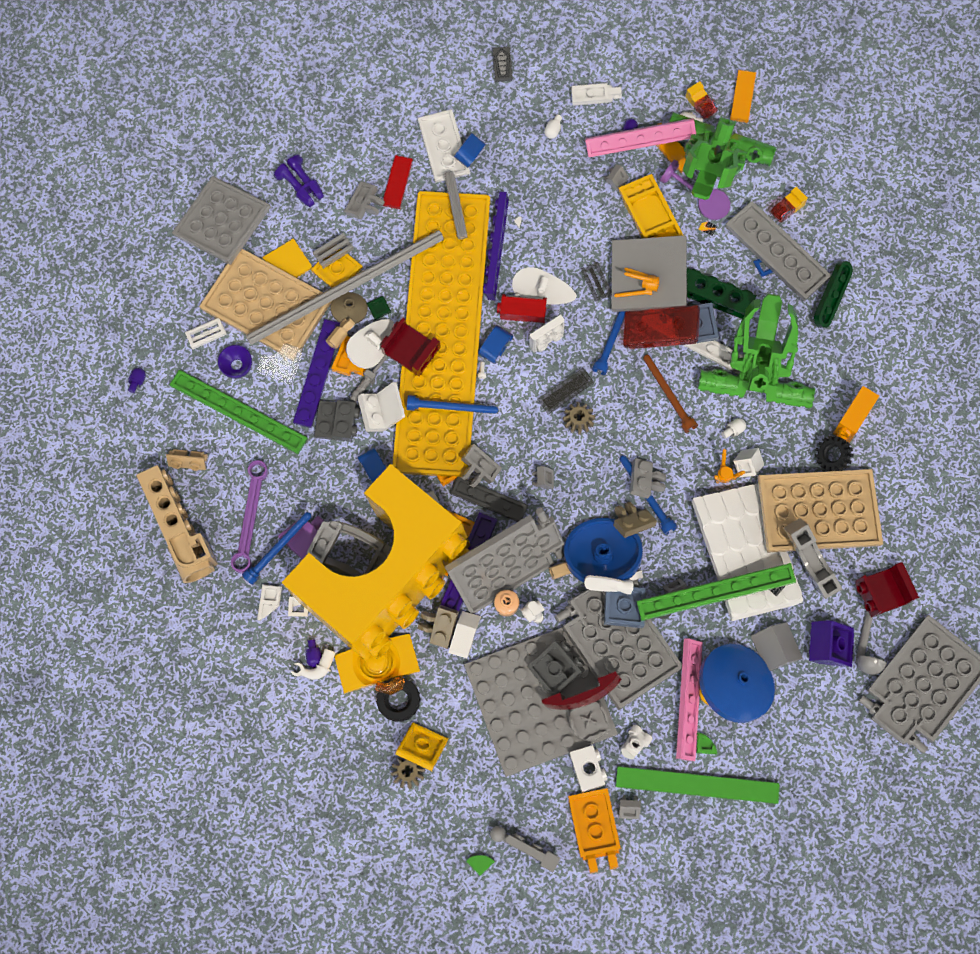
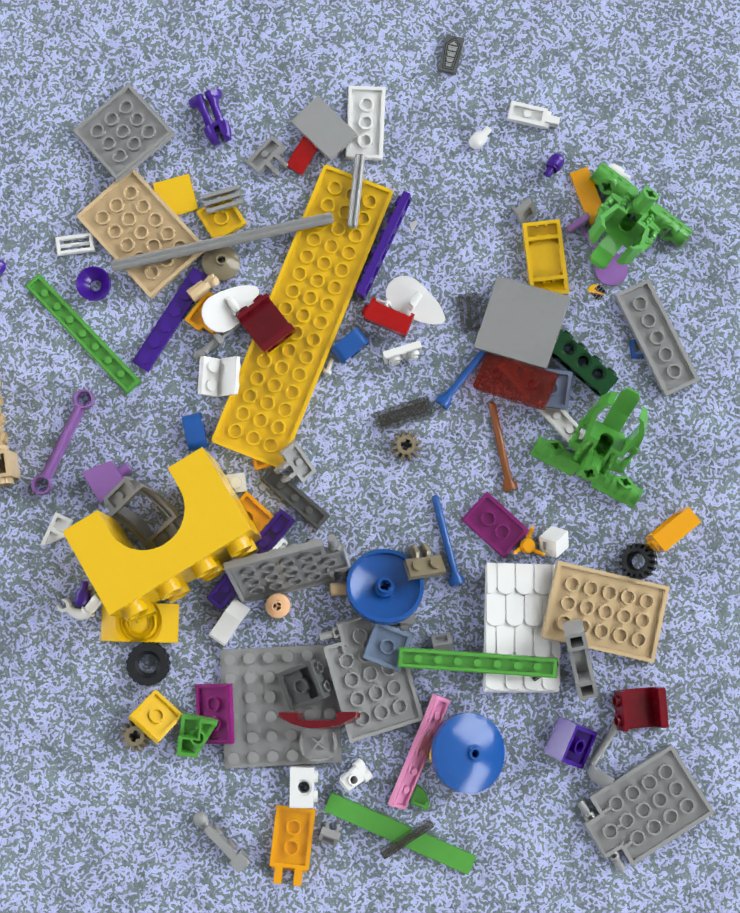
camera: 15 degrees right, 10 degrees up
tan hinge [166,449,208,471] -> none
blue piece [242,512,312,585] -> none
clear tile [257,343,303,385] -> none
dark grey plate [314,400,360,442] -> none
dark green tile [367,296,392,320] -> none
clear orange arm [375,676,405,695] -> none
blue piece [407,395,498,414] -> none
dark tan hinge [418,605,459,649] -> none
blue beam [454,133,486,168] -> none
bright green tile [466,855,495,876] -> none
white plate [521,601,544,624] -> none
light grey tile [532,466,554,489] -> none
white piece [584,575,633,595] -> none
bright pink tile [585,118,696,157] -> none
light orange plant [614,267,660,297] -> none
light grey hinge [630,458,666,499] -> none
leg [685,81,718,119] -> none
white cylinder [721,418,746,439] -> none
light orange tile [730,70,756,123] -> none
light grey slope [751,622,803,671] -> none
leg [770,186,808,223] -> none
dark green plate [813,261,853,328] -> none
none -> bright green slope [177,713,218,758]
none -> magenta tile [195,683,235,744]
none -> light grey tile [291,96,357,161]
none -> clear smoke tile [380,816,434,859]
none -> magenta tile [461,492,529,559]

